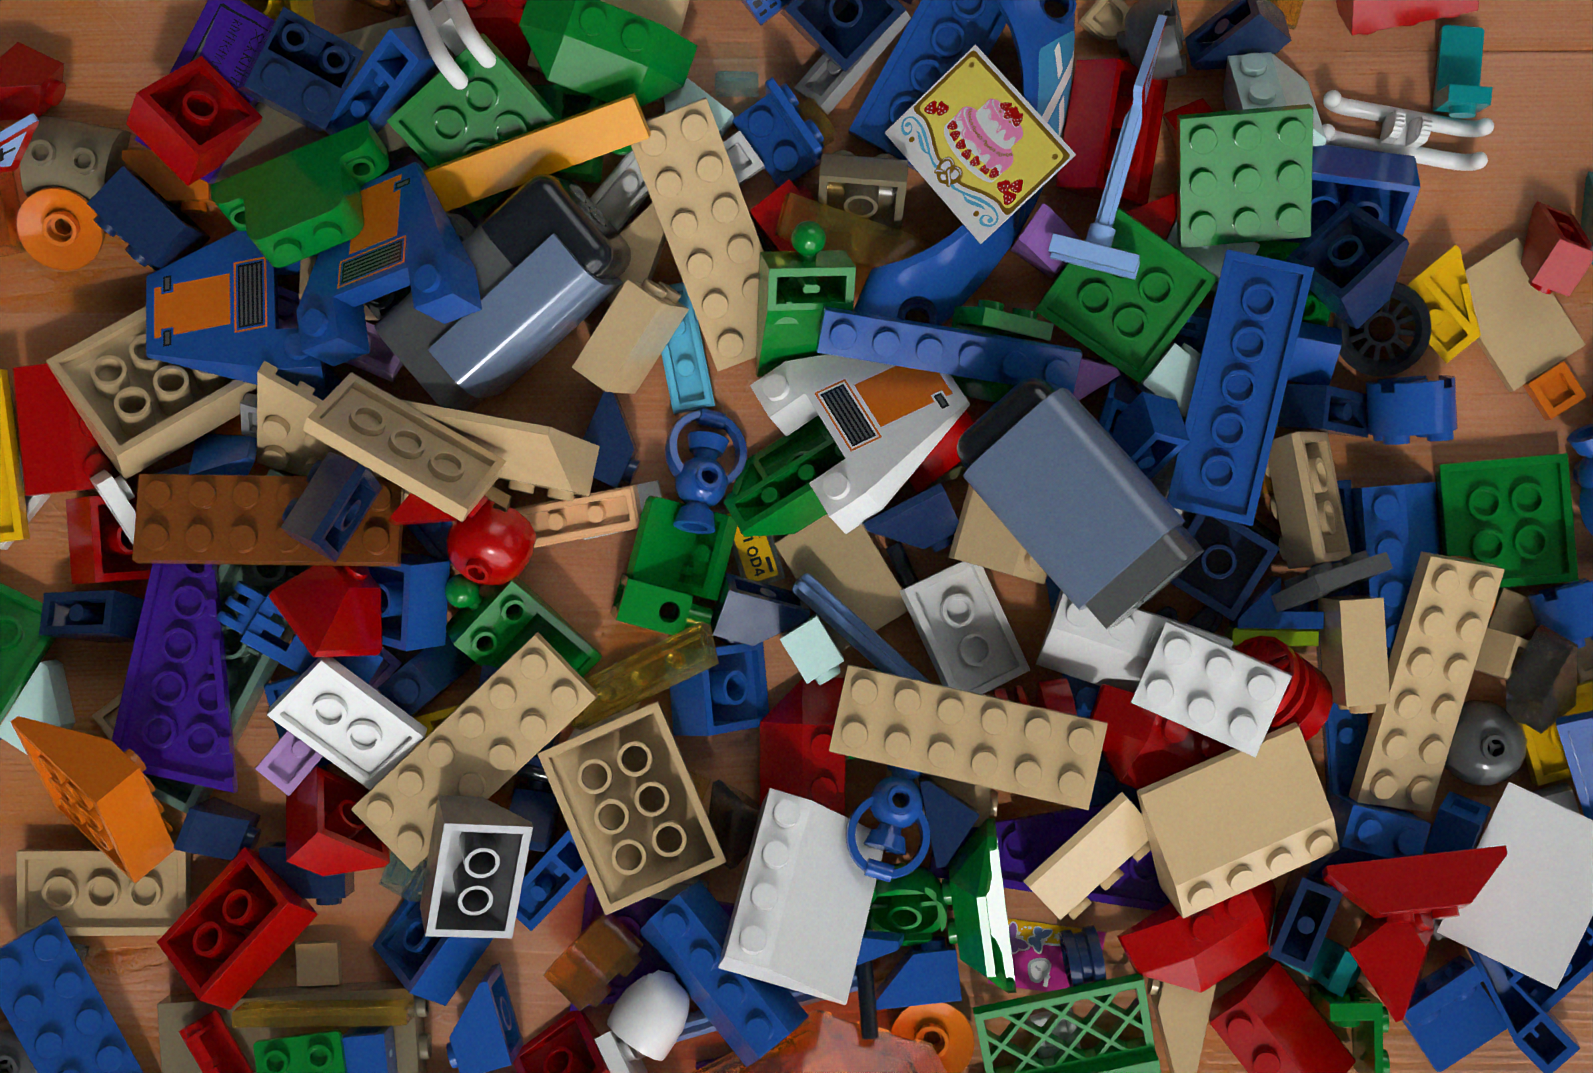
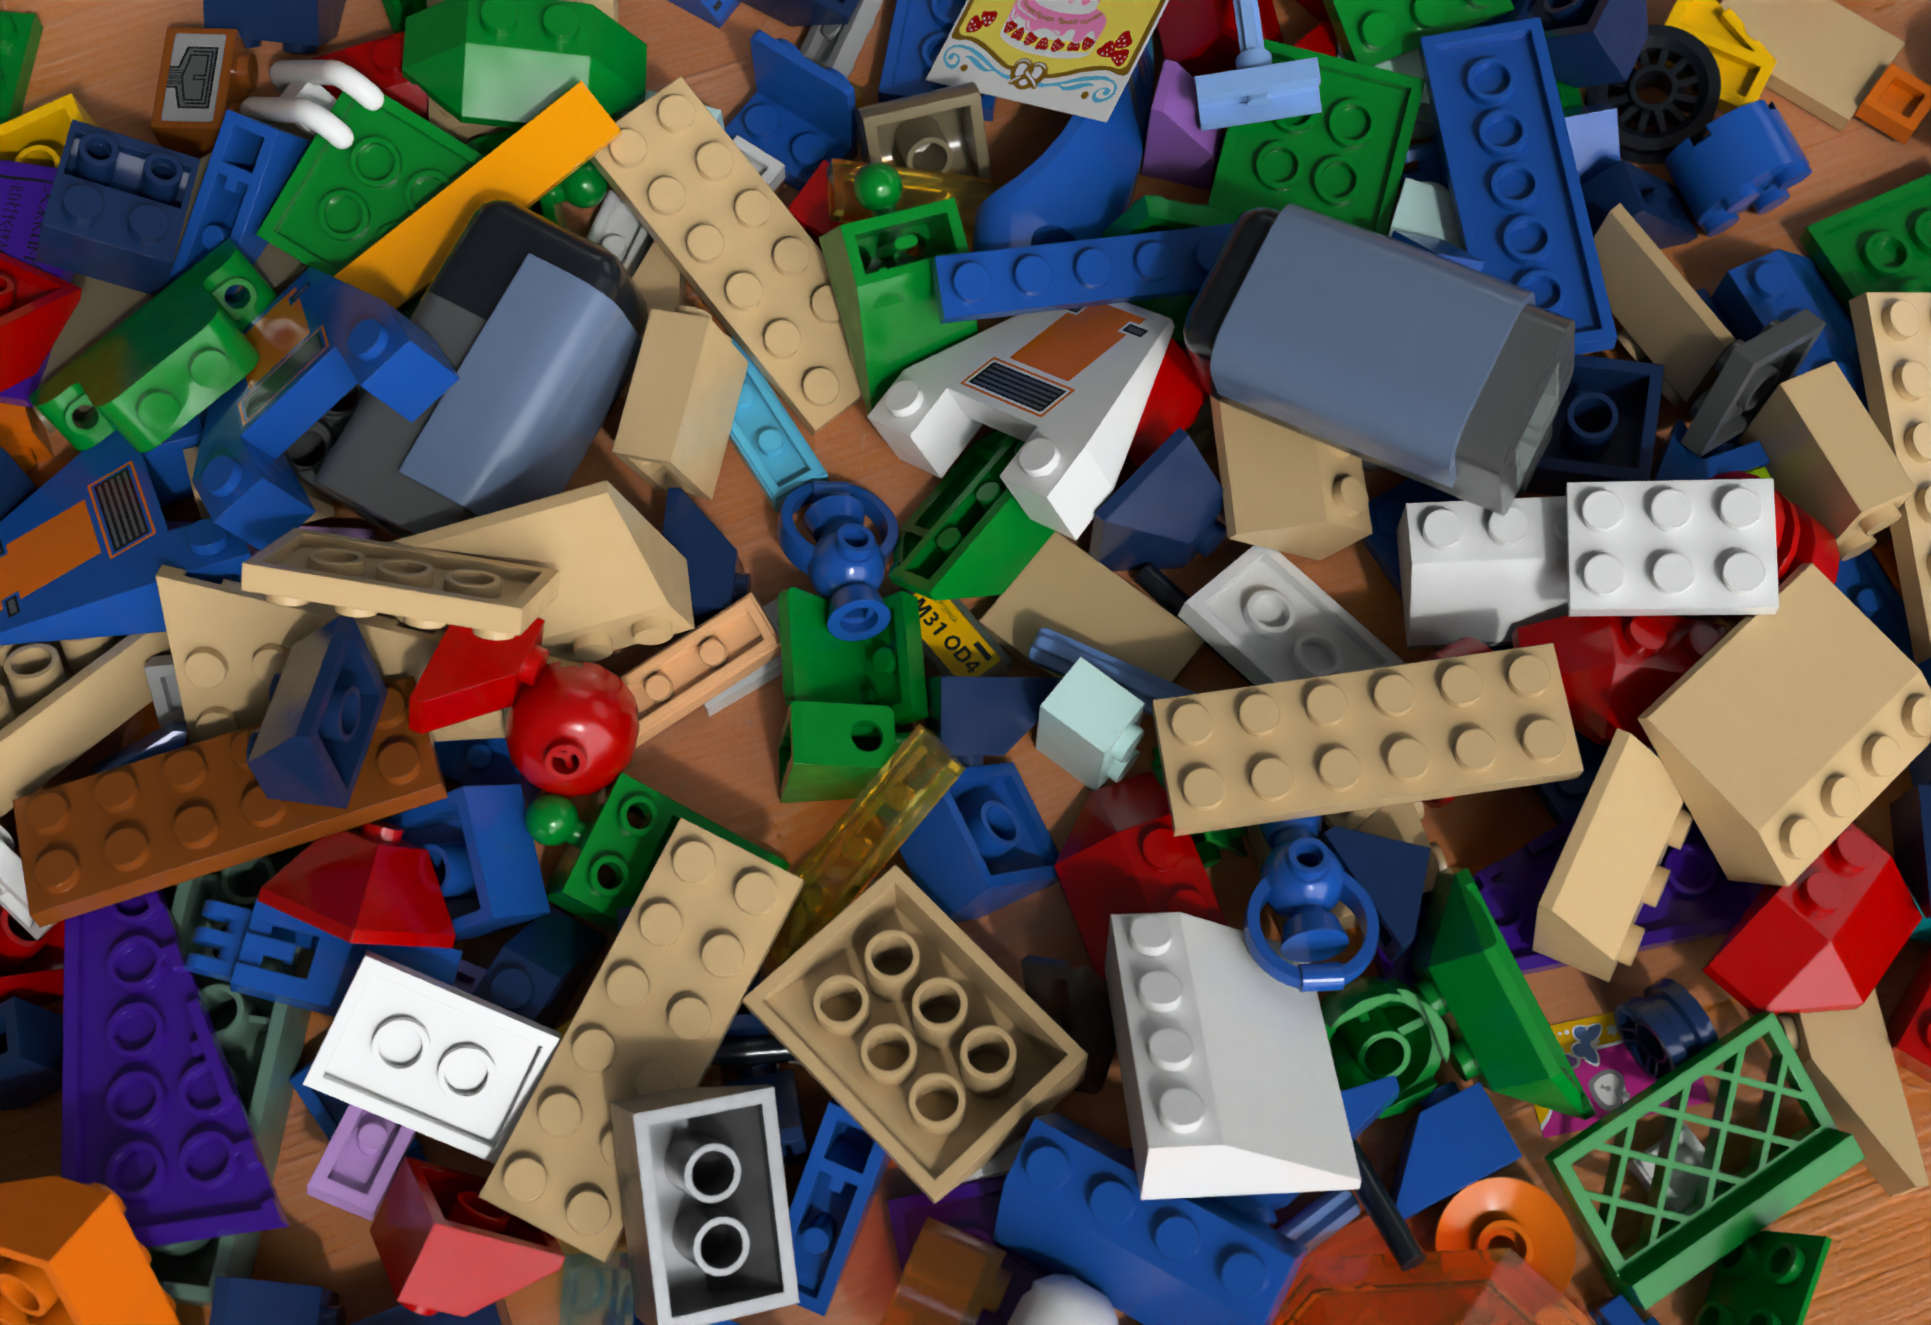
camera: 20 degrees left, 20 degrees down
clear light blue tile [715,71,759,97] -> none

